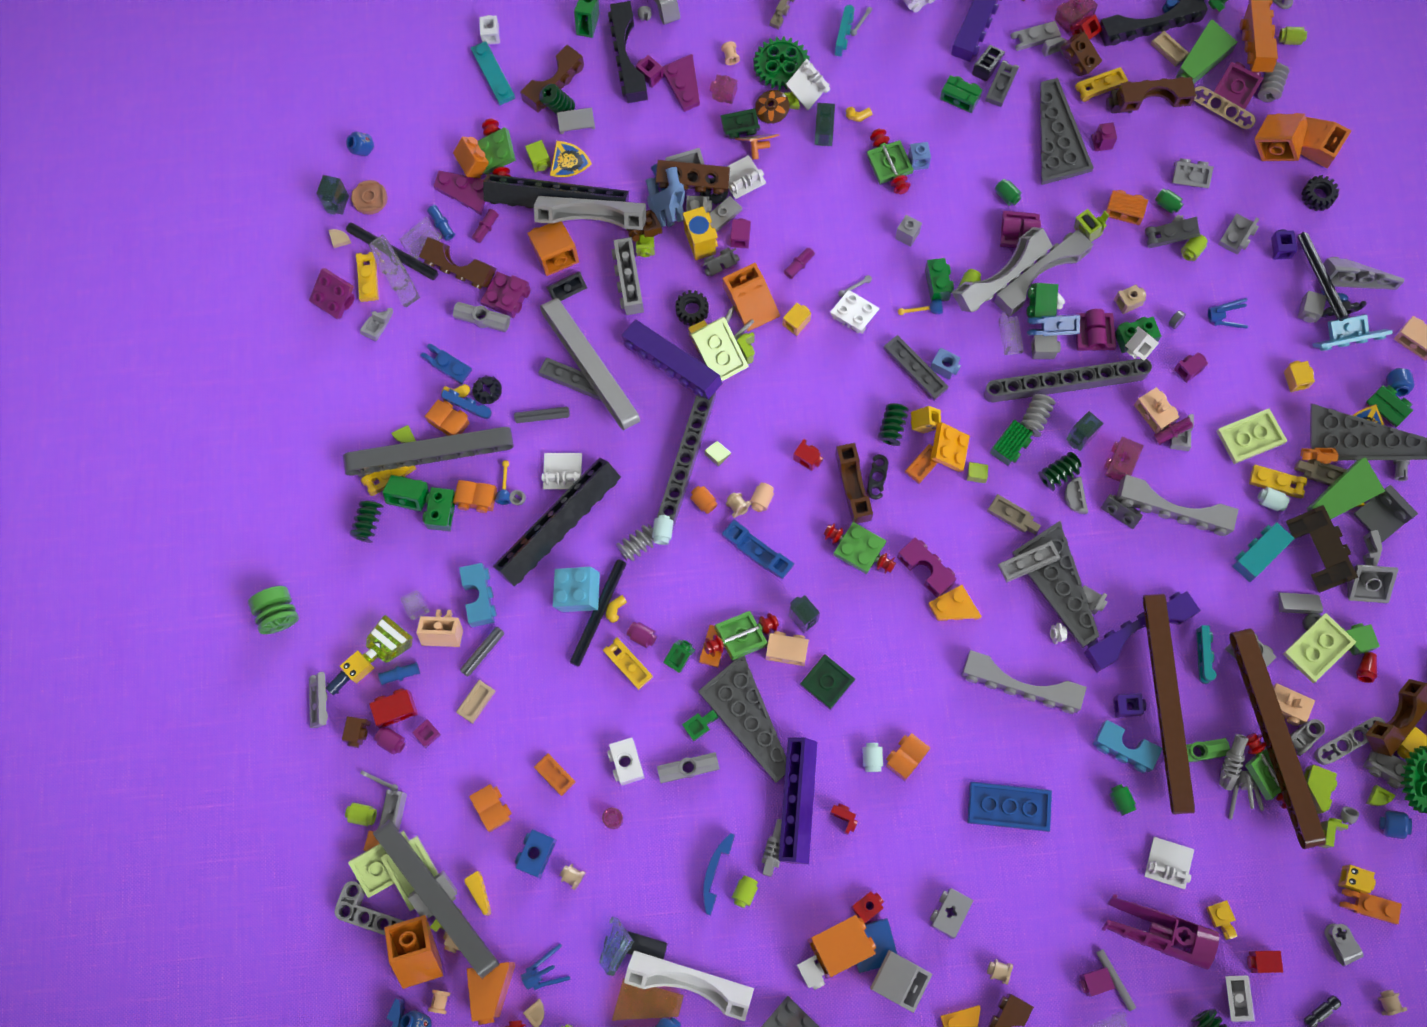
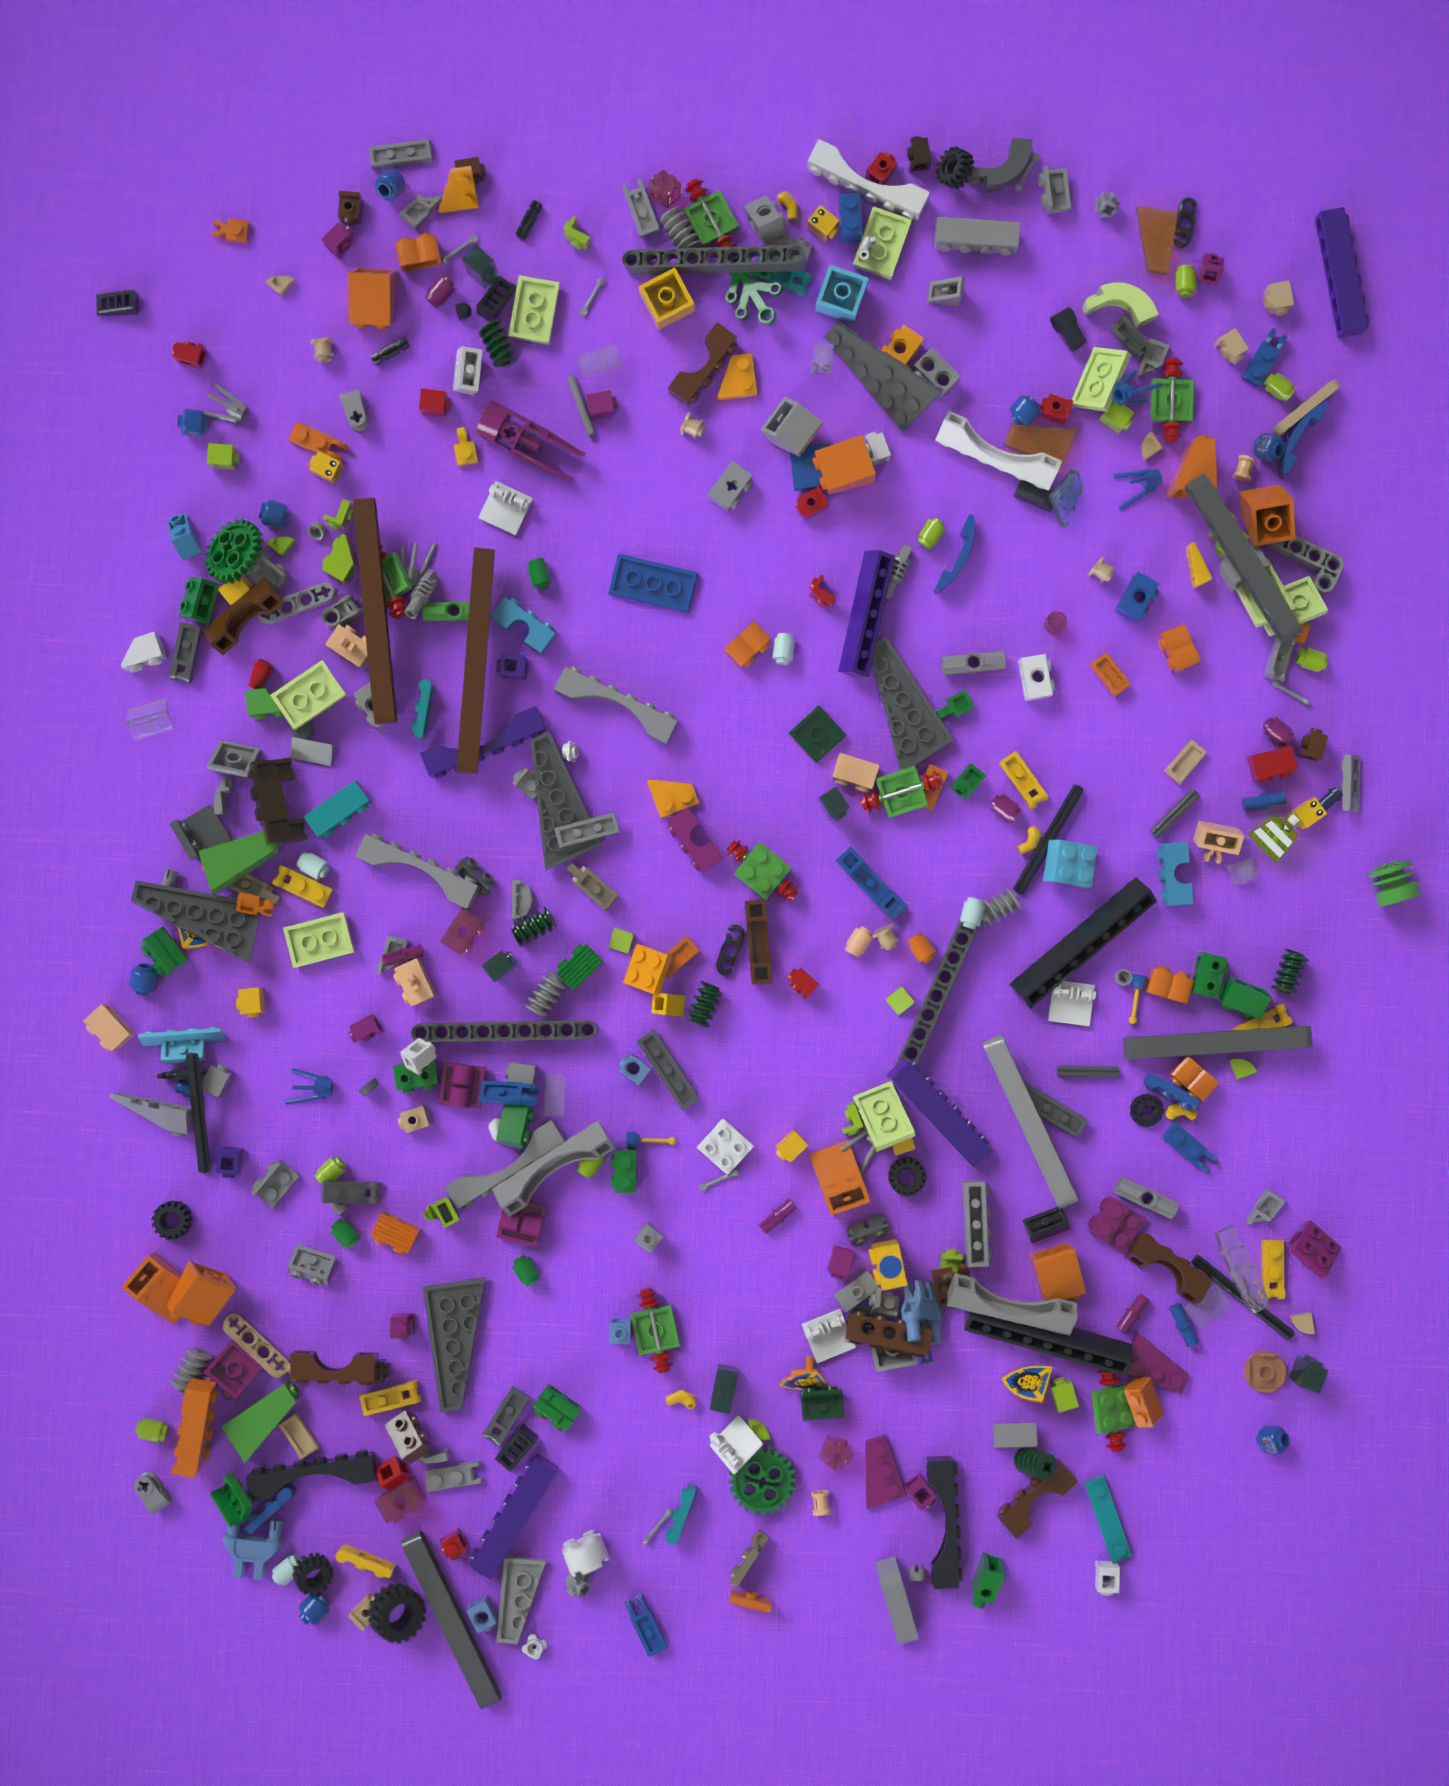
camera: 175 degrees left, 15 degrees up
magenta plate [412,719,441,748] -> none
reddish brown dish [755,90,790,124] -> none

